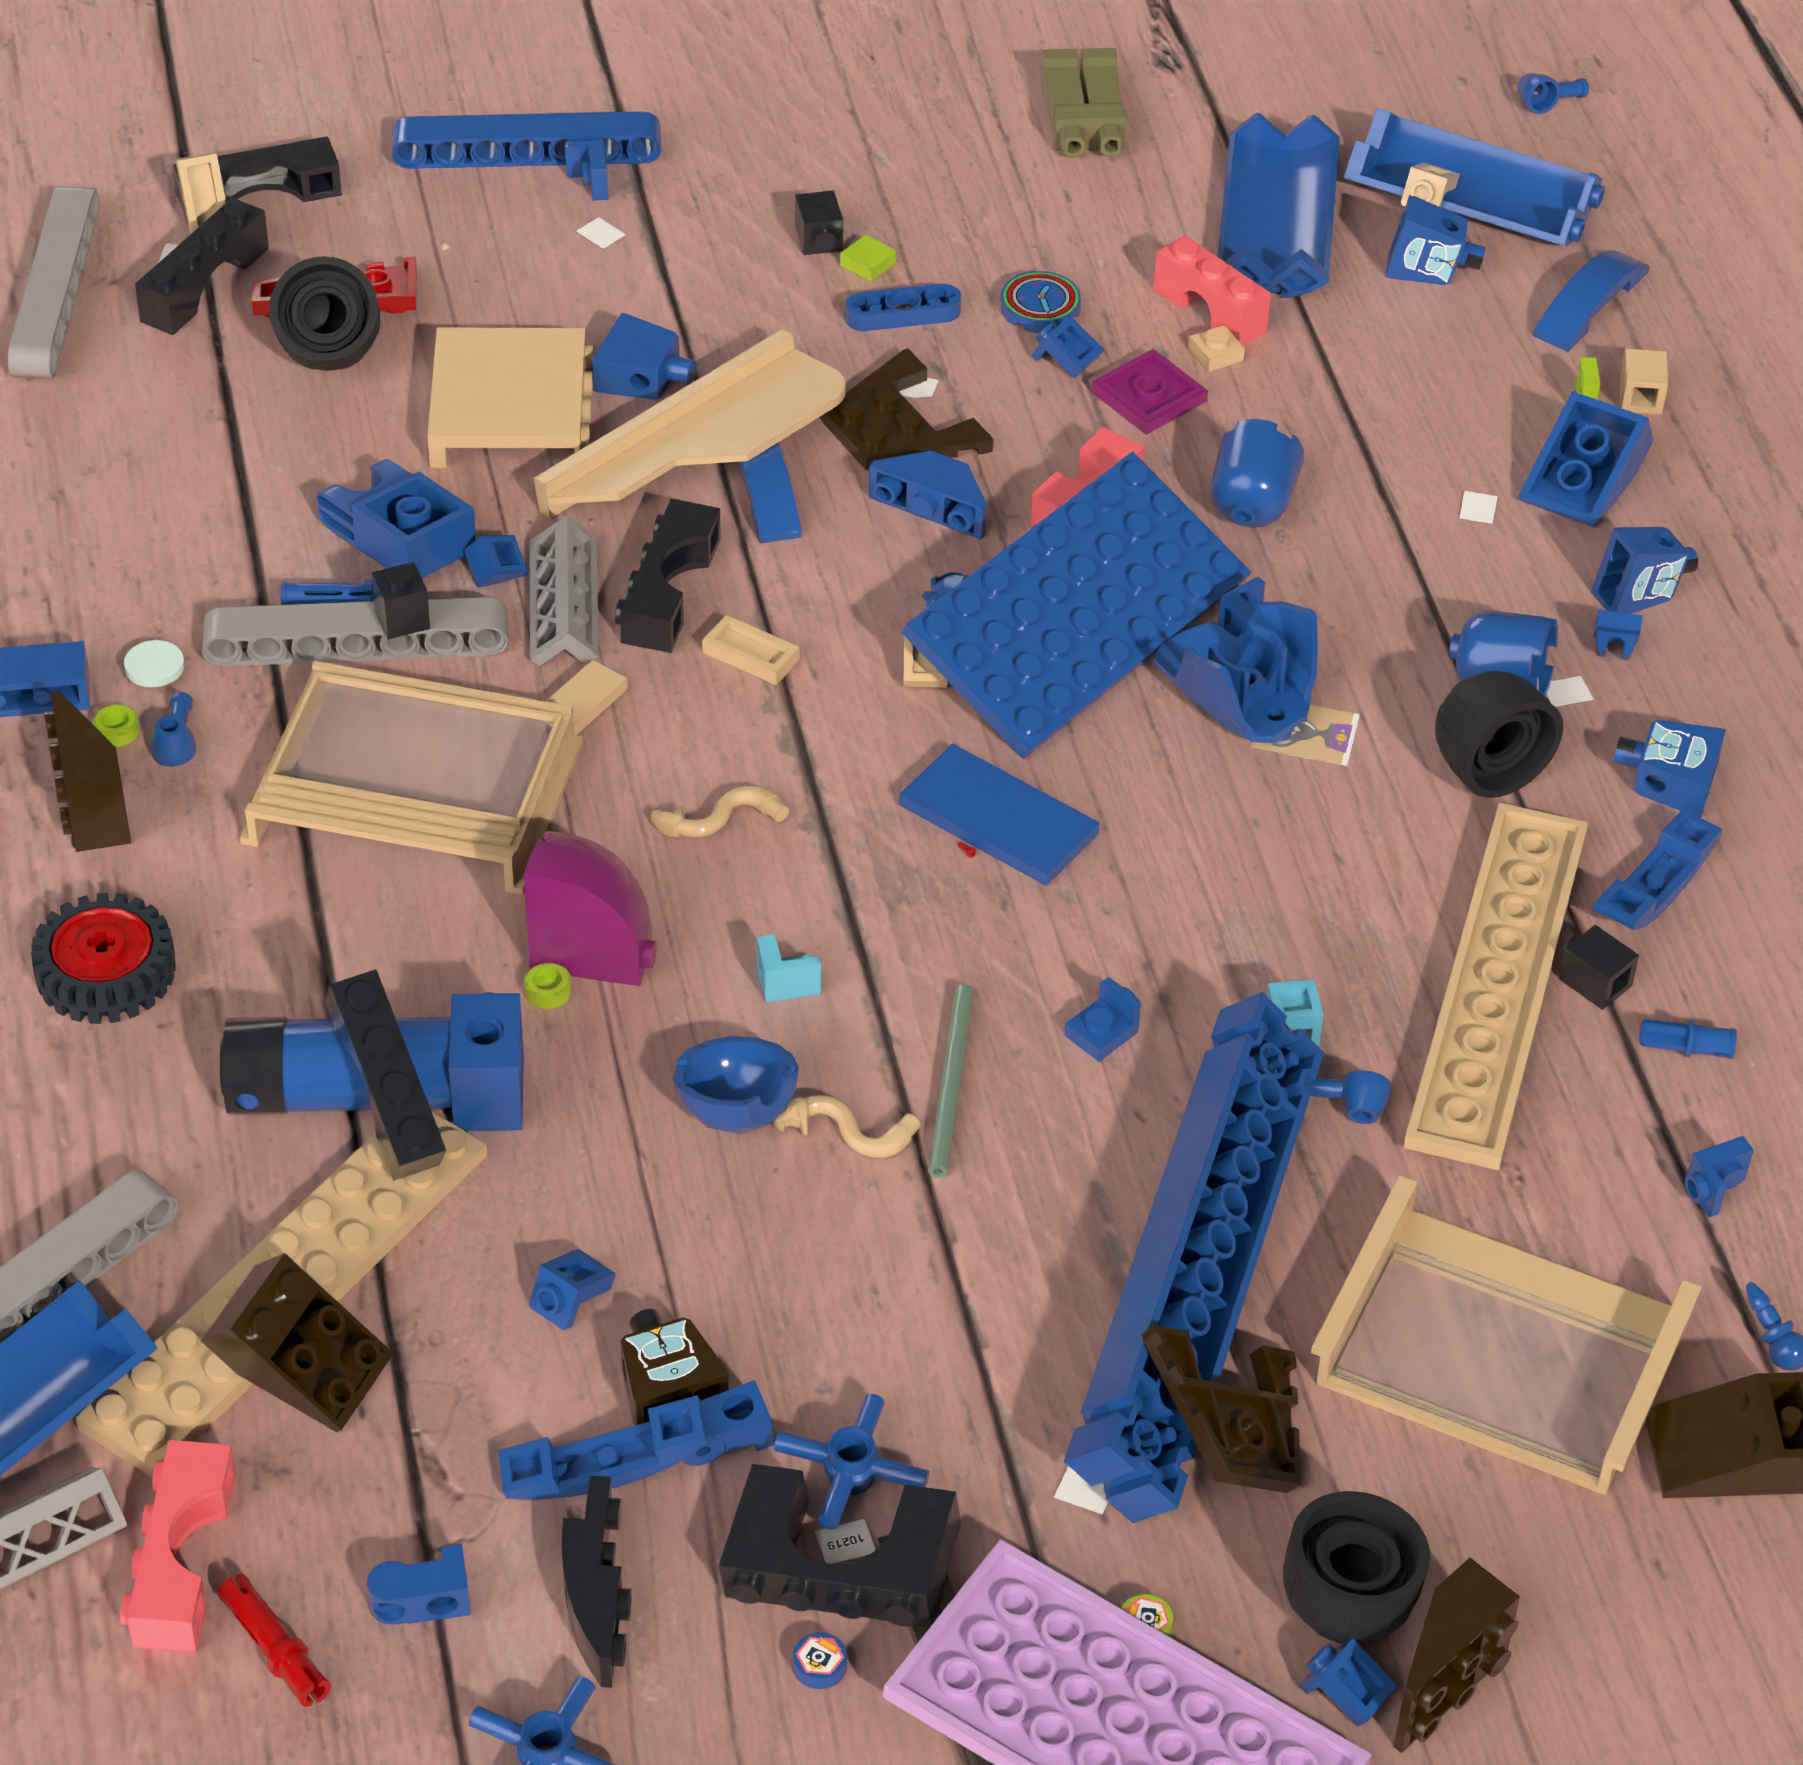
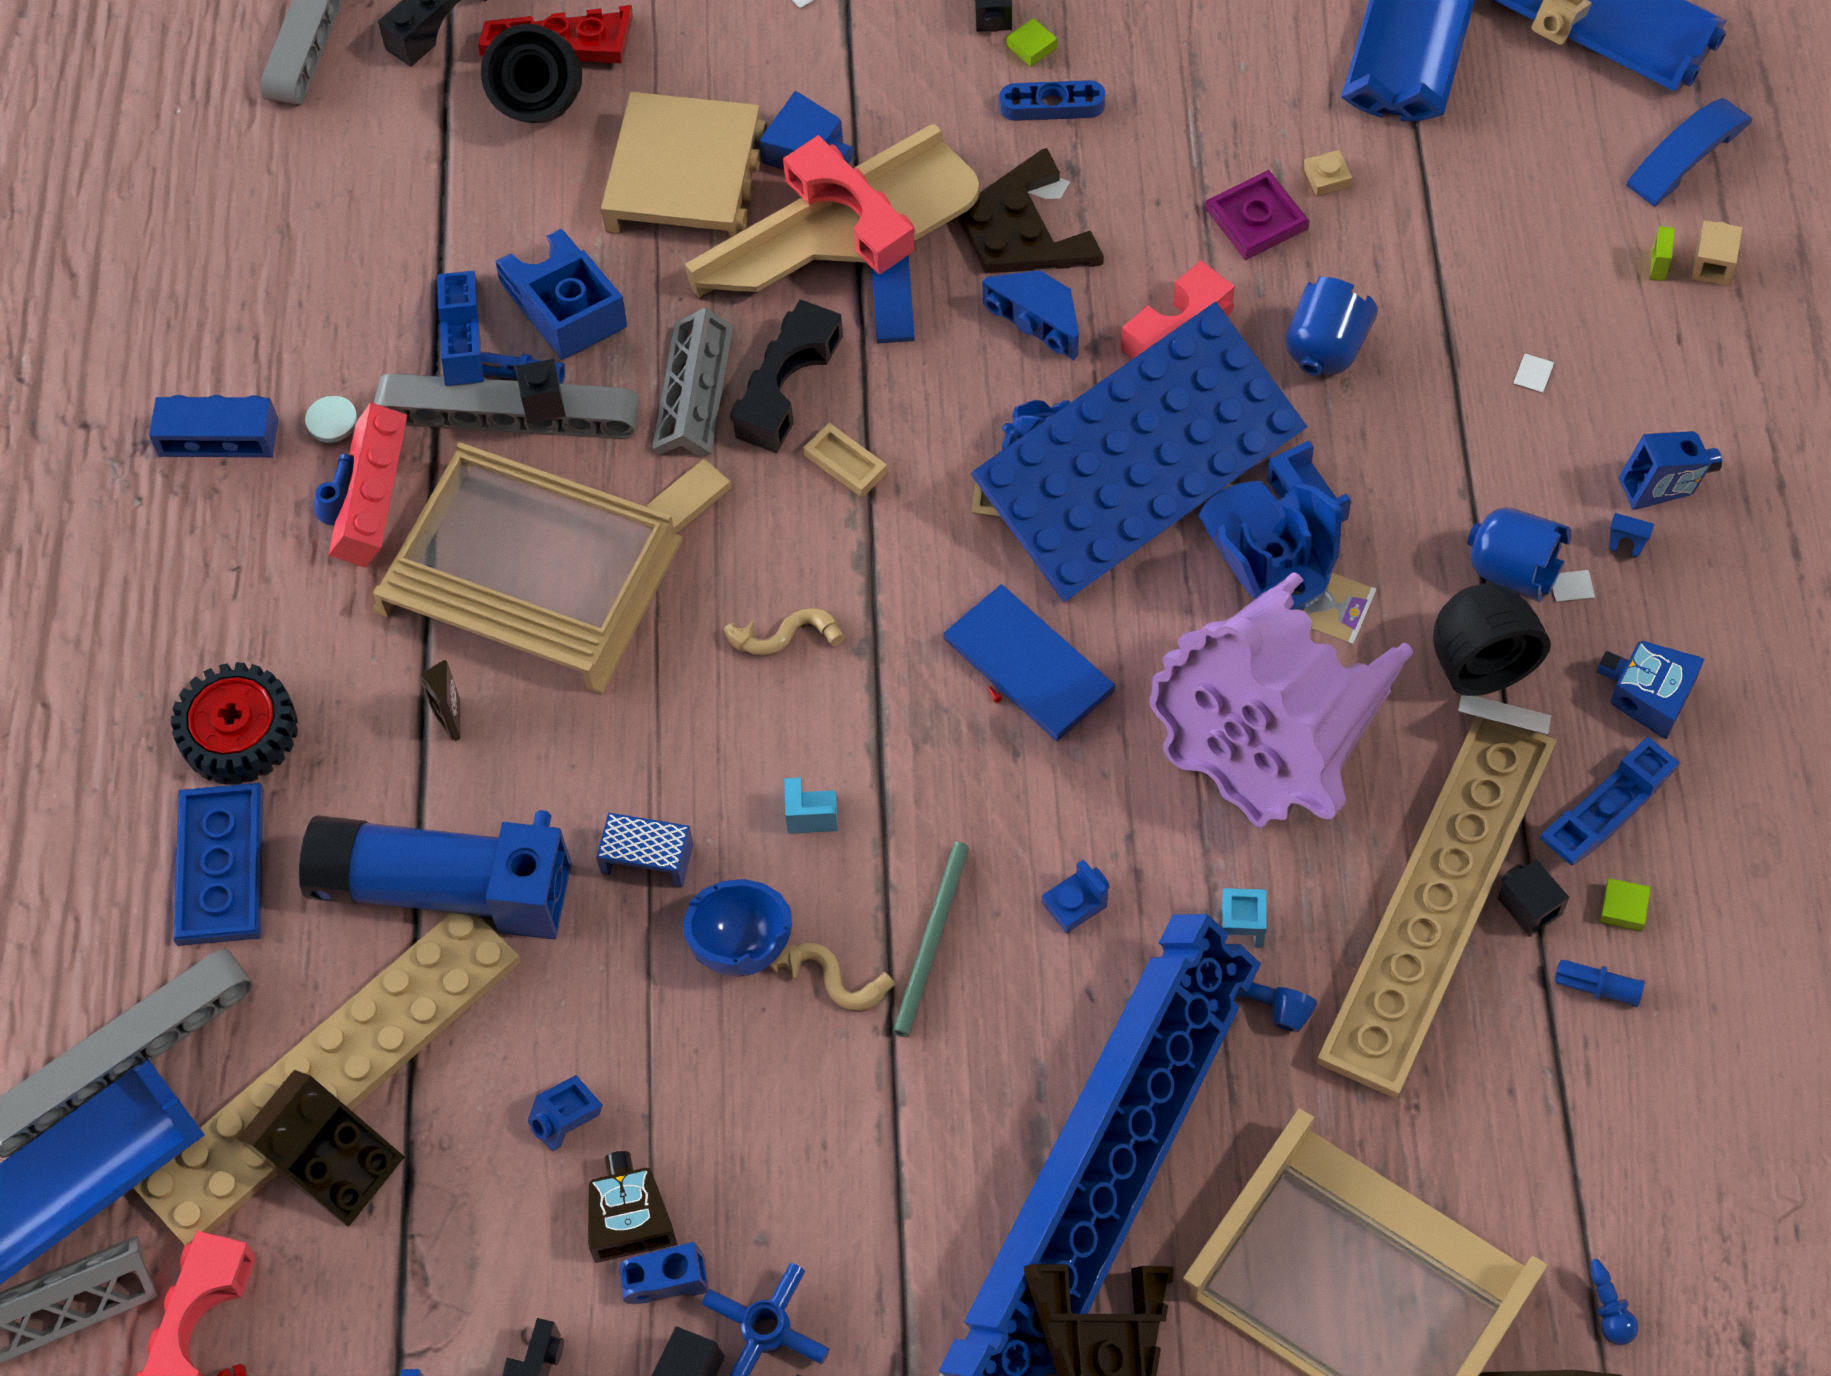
camera: 15 degrees right, 15 degrees up
dark brown slope [44,691,131,852] -> none
lime tile [93,704,140,747] -> none
black arch [324,969,446,1181] -> none
blue slope [464,535,528,587] -> none
blue slope [498,1395,707,1500] -> none
magenta brick [524,831,657,986] -> none
lime tile [524,963,572,1009] -> none
tile [1001,271,1081,333] -> none
blue bracket [1031,316,1105,378] -> none
coral arch [1153,235,1271,346] -> none
blue torso [1385,195,1485,285] -> none
blue slope [1518,391,1654,528] -> none
blue bracket [1685,1136,1754,1217] -> none
none -> blue tile [173,783,264,946]
none -> coral arch [328,402,408,568]
none -> dark brown slope [420,660,461,741]
none -> blue slope [437,270,484,386]
none -> blue panel [596,812,694,887]
none -> coral arch [783,135,915,275]
none -> lavender piece [1149,572,1413,828]
none -> white sticker [1458,694,1551,734]
none -> lime tile [1599,878,1651,931]

